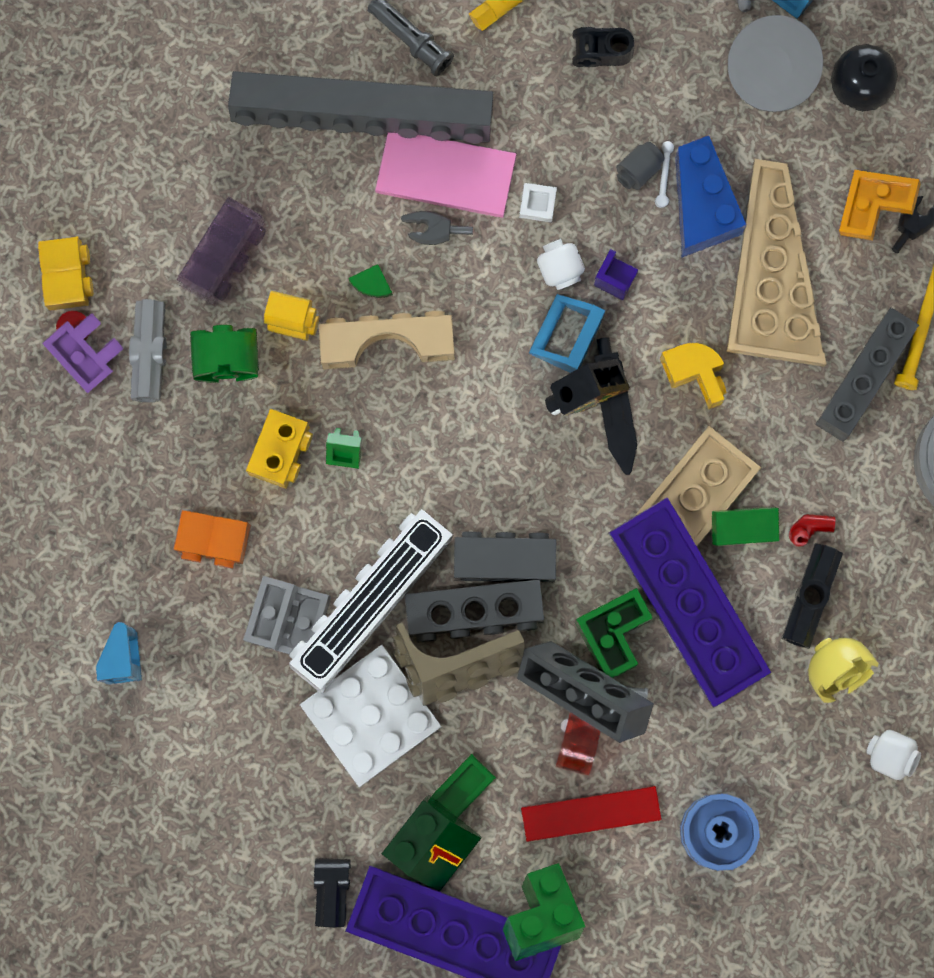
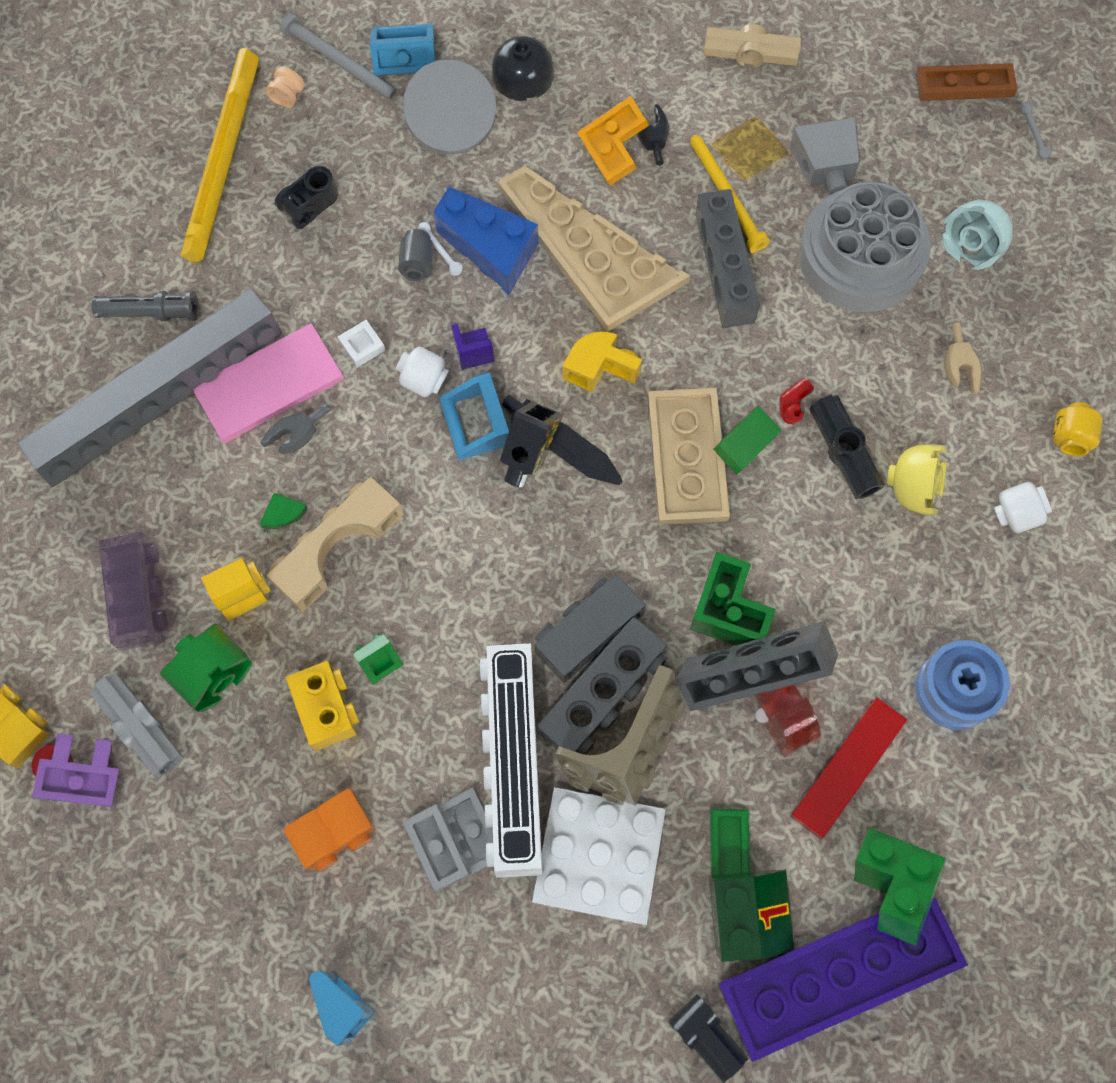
camera: 45 degrees left, 10 degrees down
dark purple plate [608,498,772,708] -> none

